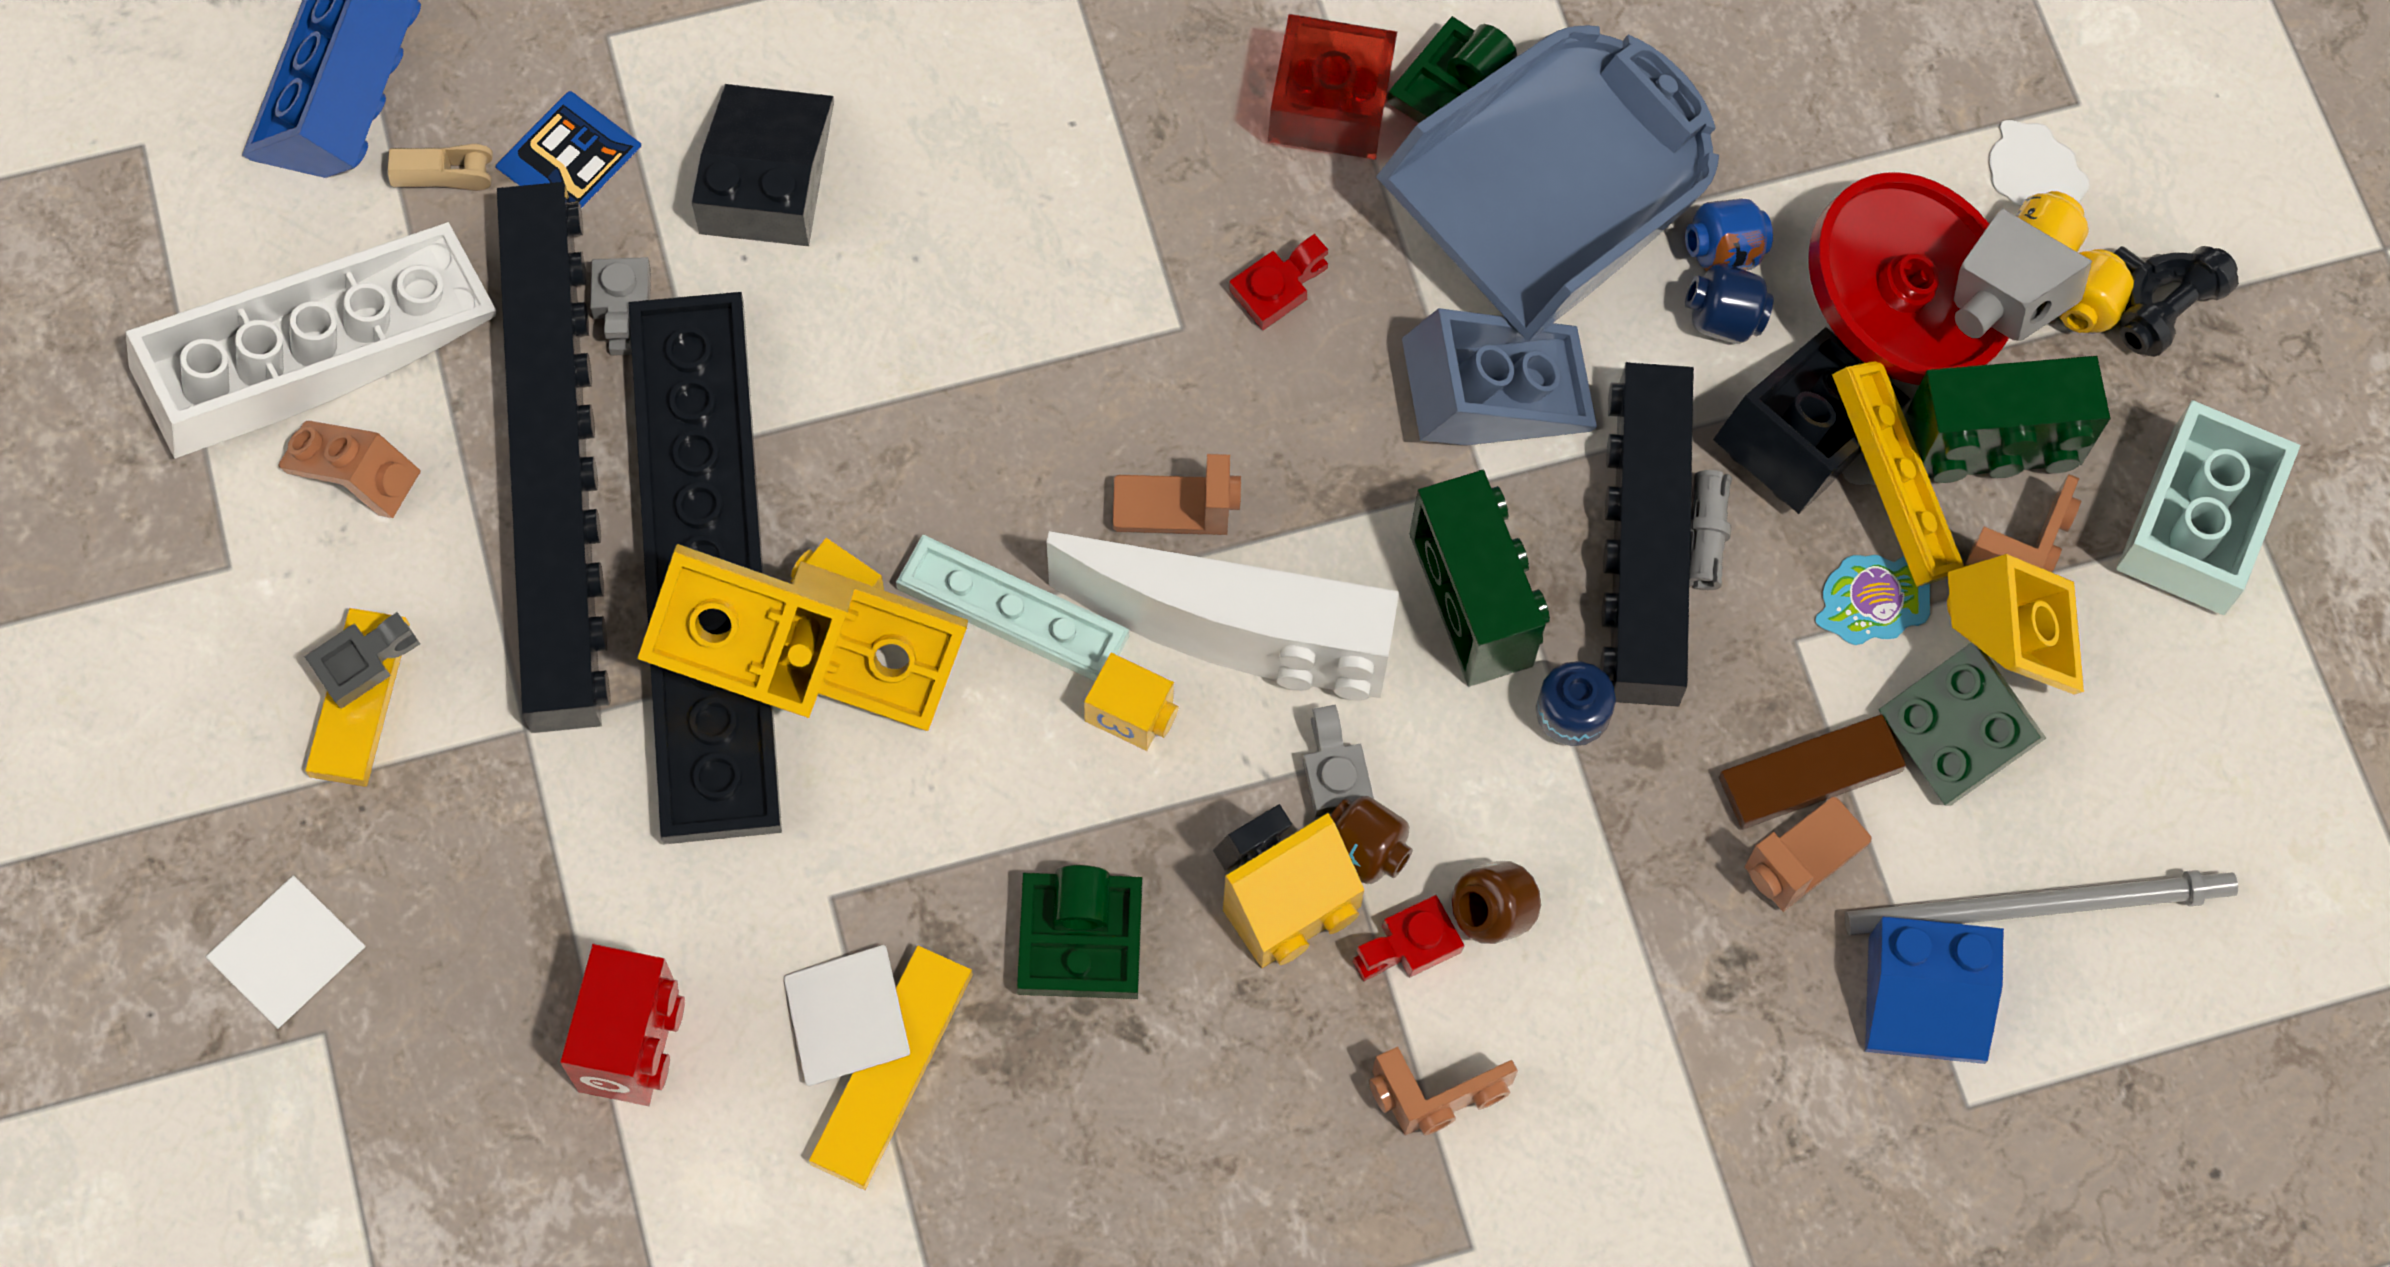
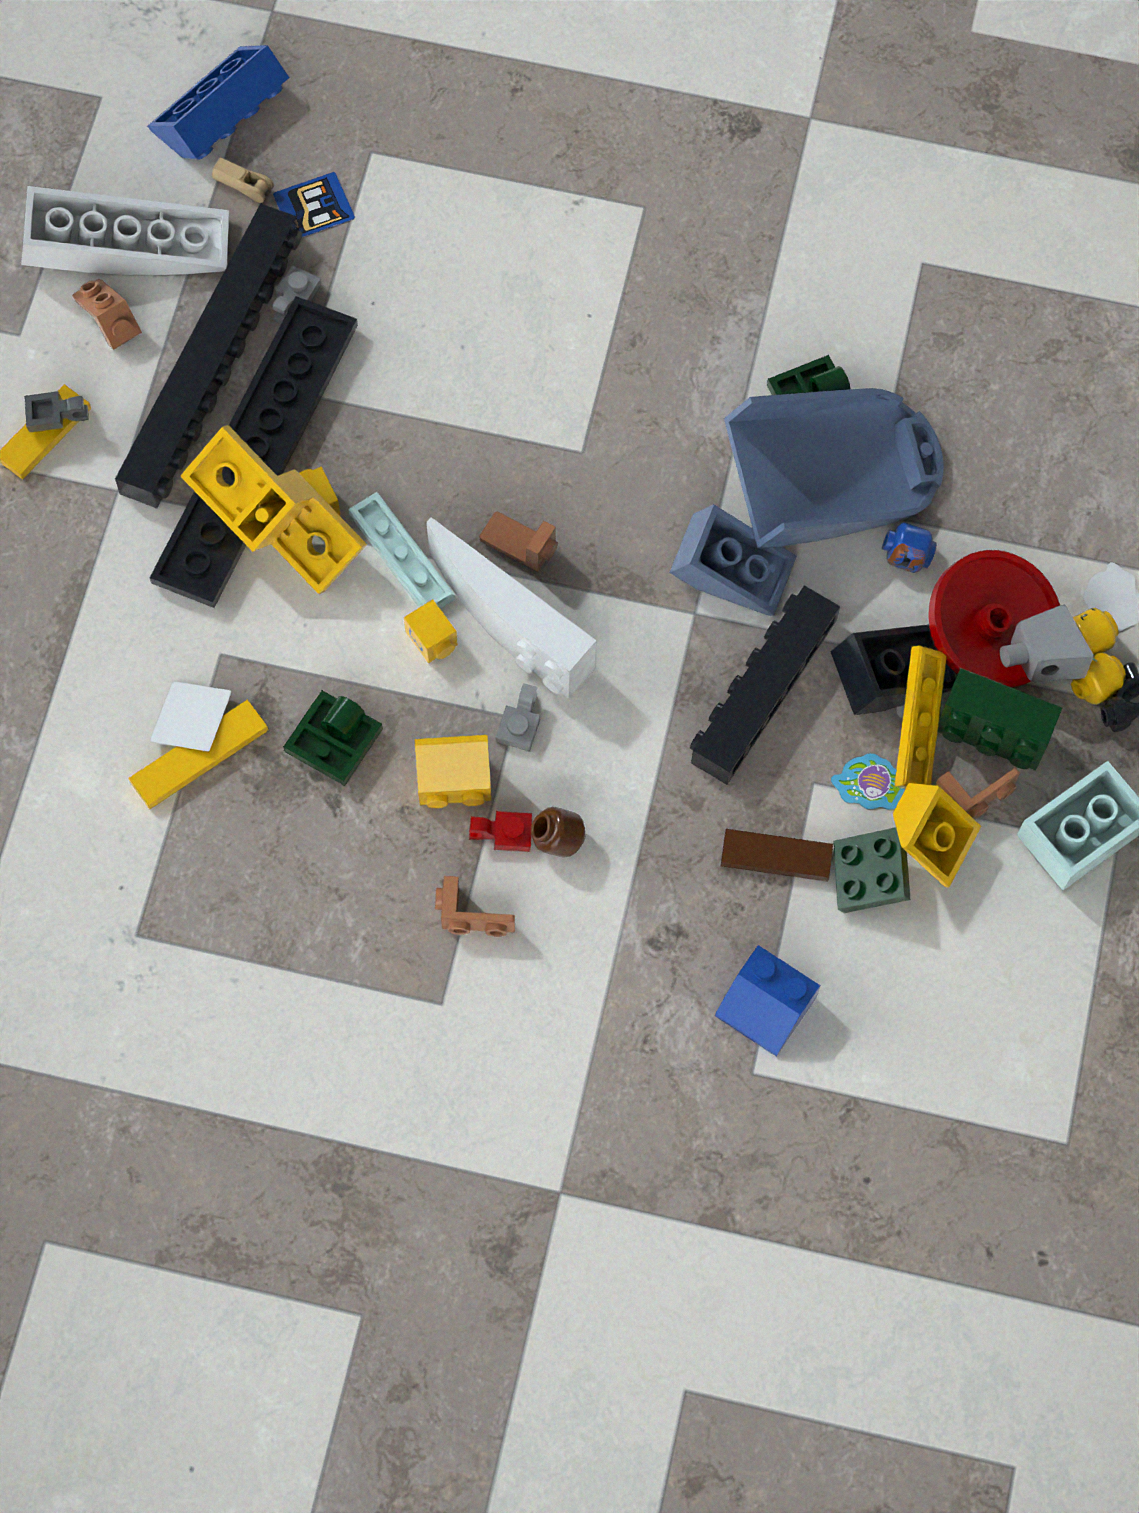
camera: 30 degrees right, 0 degrees up
red brick [560,944,685,1106] -> none
black slope [692,84,834,246] -> none
black plate [1213,804,1292,870] -> none
red plate [1229,233,1328,331] -> none
clear red brick [1268,14,1398,160] -> none
reddish brown head [1330,796,1413,884] -> none
dark green brick [1409,469,1550,687] -> none
dark blue head [1536,661,1616,746] -> none
dark blue head [1685,263,1774,344] -> none
light grey pin [1689,470,1732,590] -> none
nougat bracket [1744,797,1872,912] -> none
light grey bar [1845,870,2238,935] -> none

